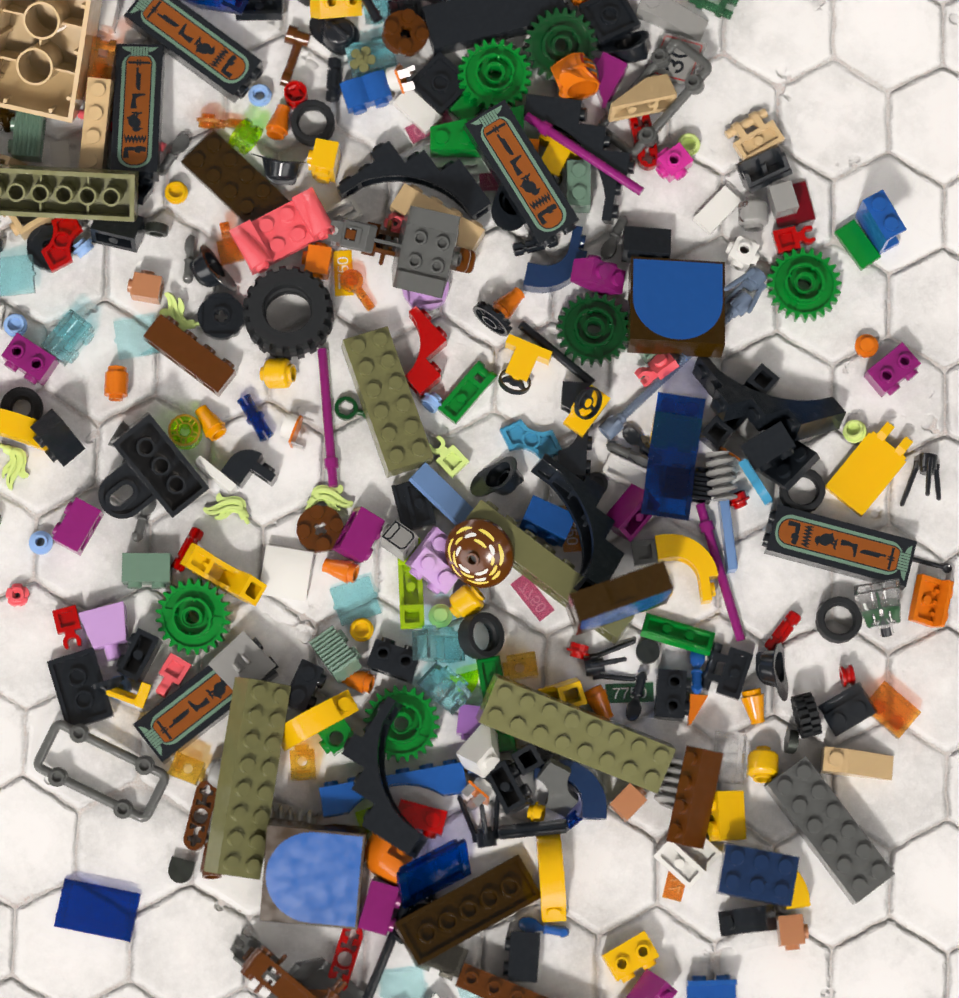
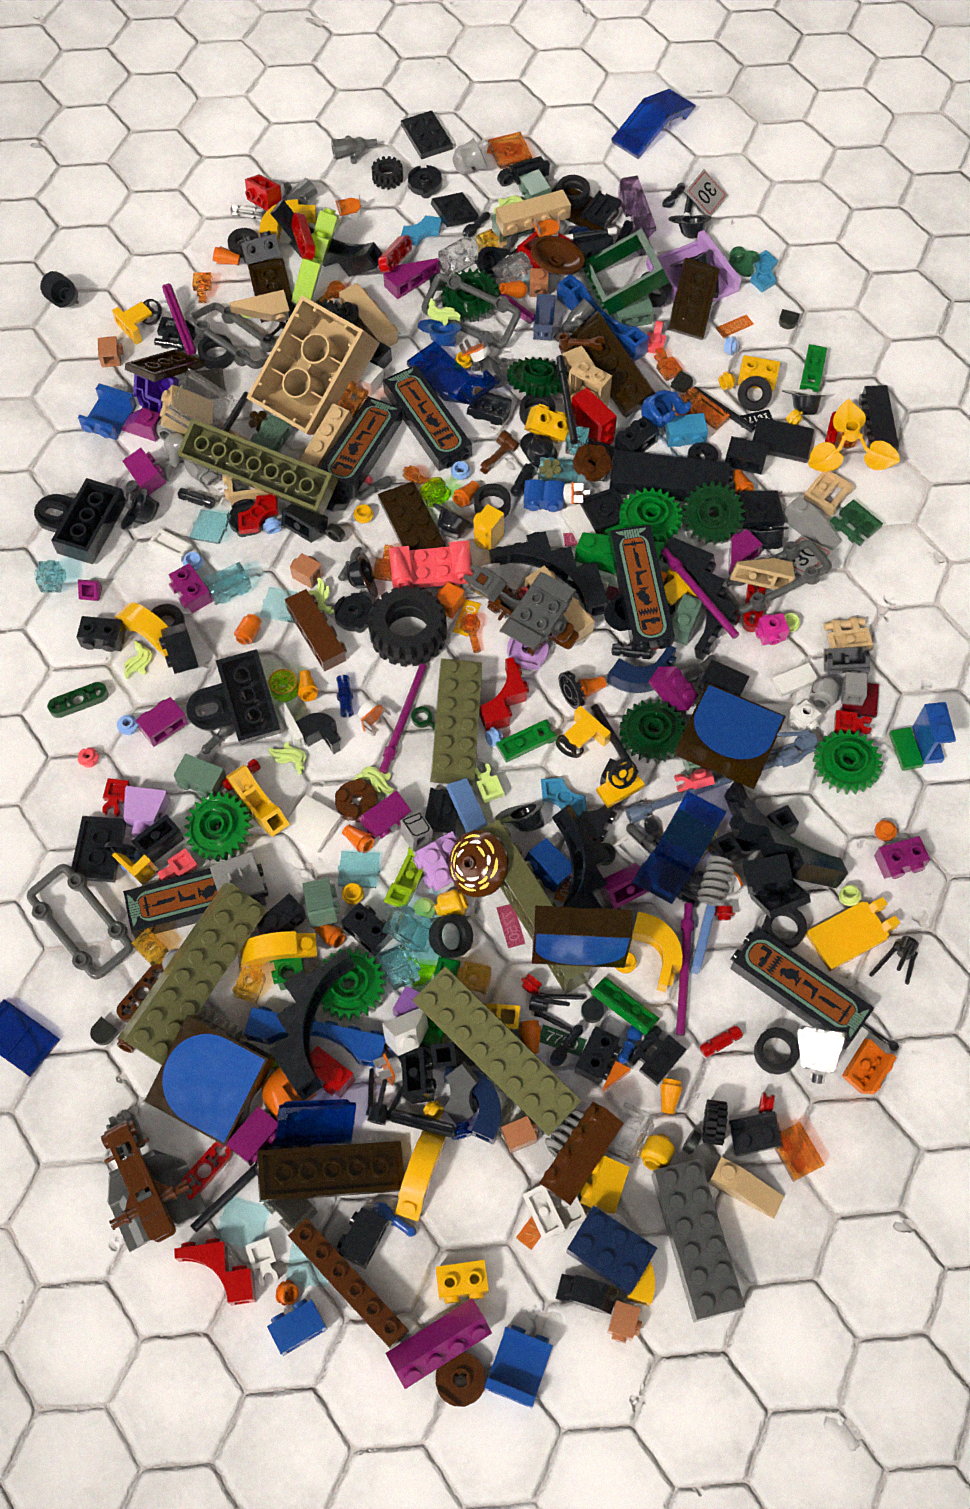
camera: 25 degrees right, 15 degrees down
yellow head [260,358,296,389] -> none
red wheel [284,81,308,110] -> none
orange piece [551,52,601,100] -> none
dark azure tile [738,459,773,506] -> none
black piece [756,643,788,701] -> none

